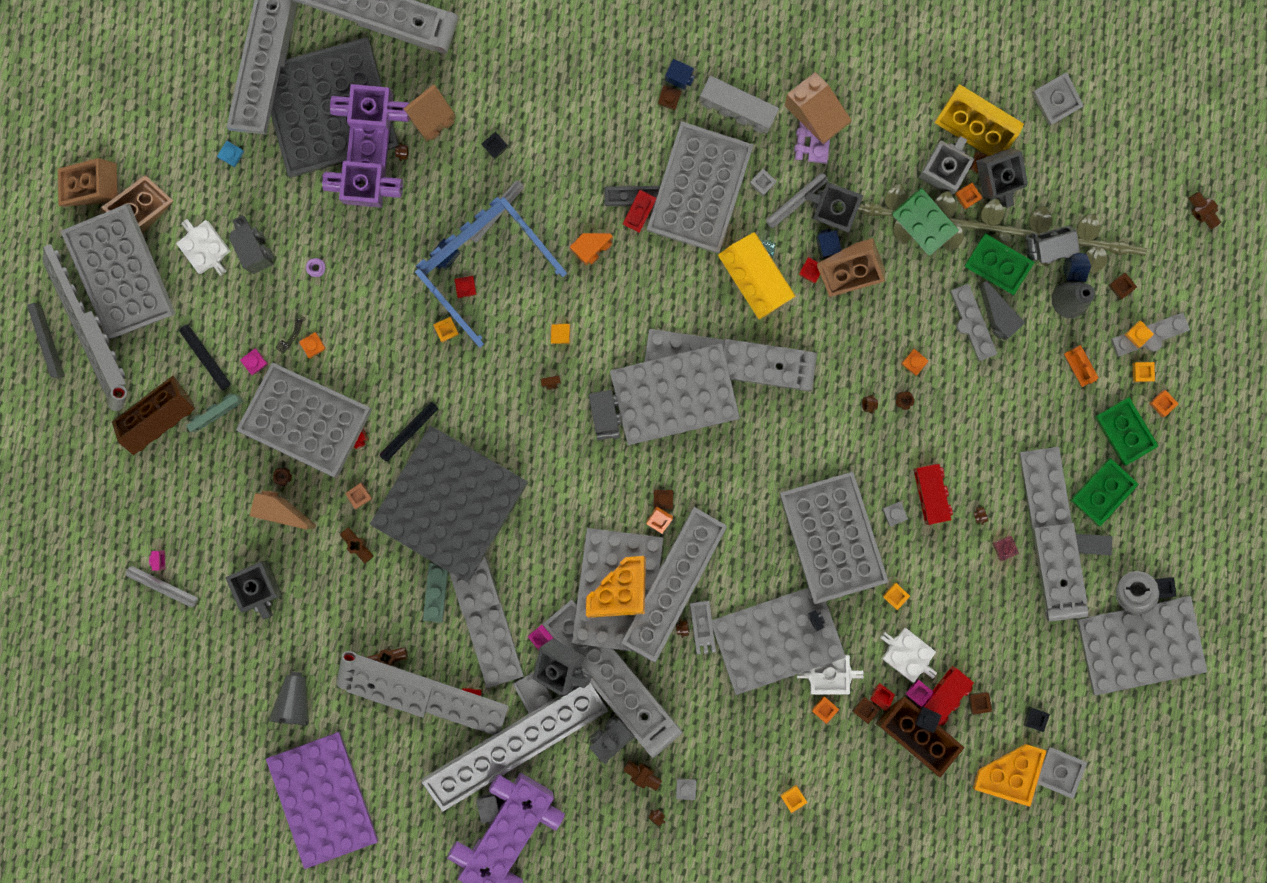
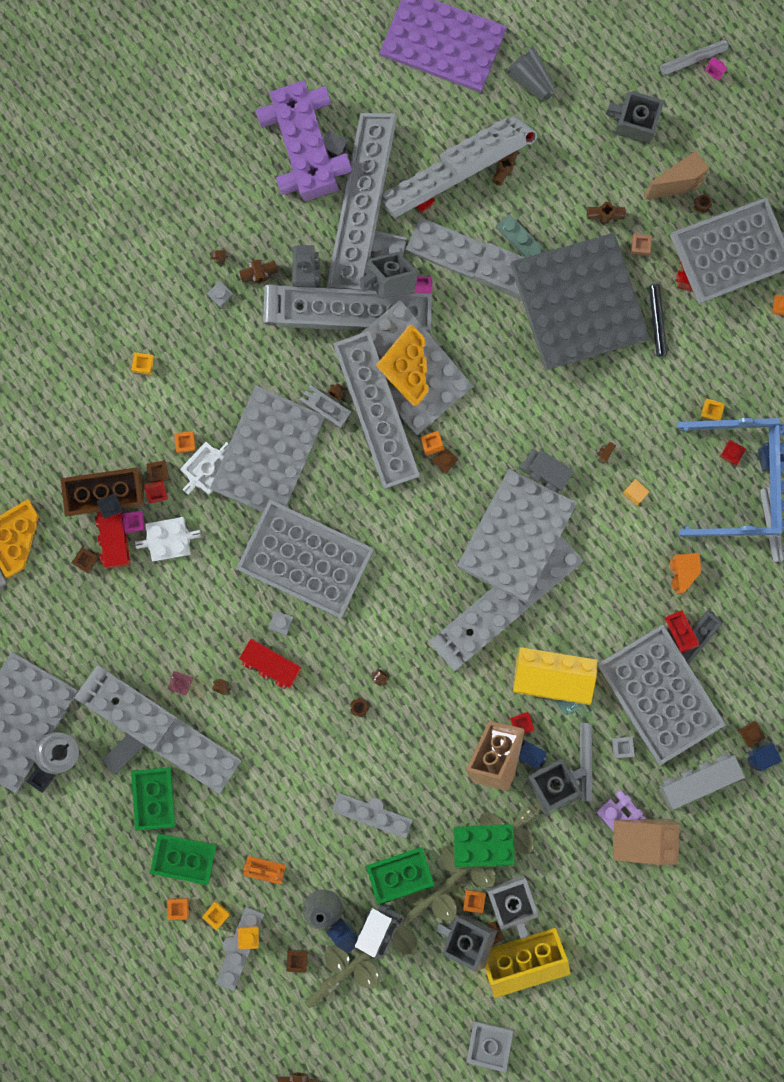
camera: 135 degrees right, 5 degrees down
black plate [807,610,825,632] -> none
light orange plate [882,583,910,610] -> none
orange plate [901,349,929,376] -> none
dark grey slope [979,281,1025,340] -> none
black plate [1023,707,1050,732] -> none

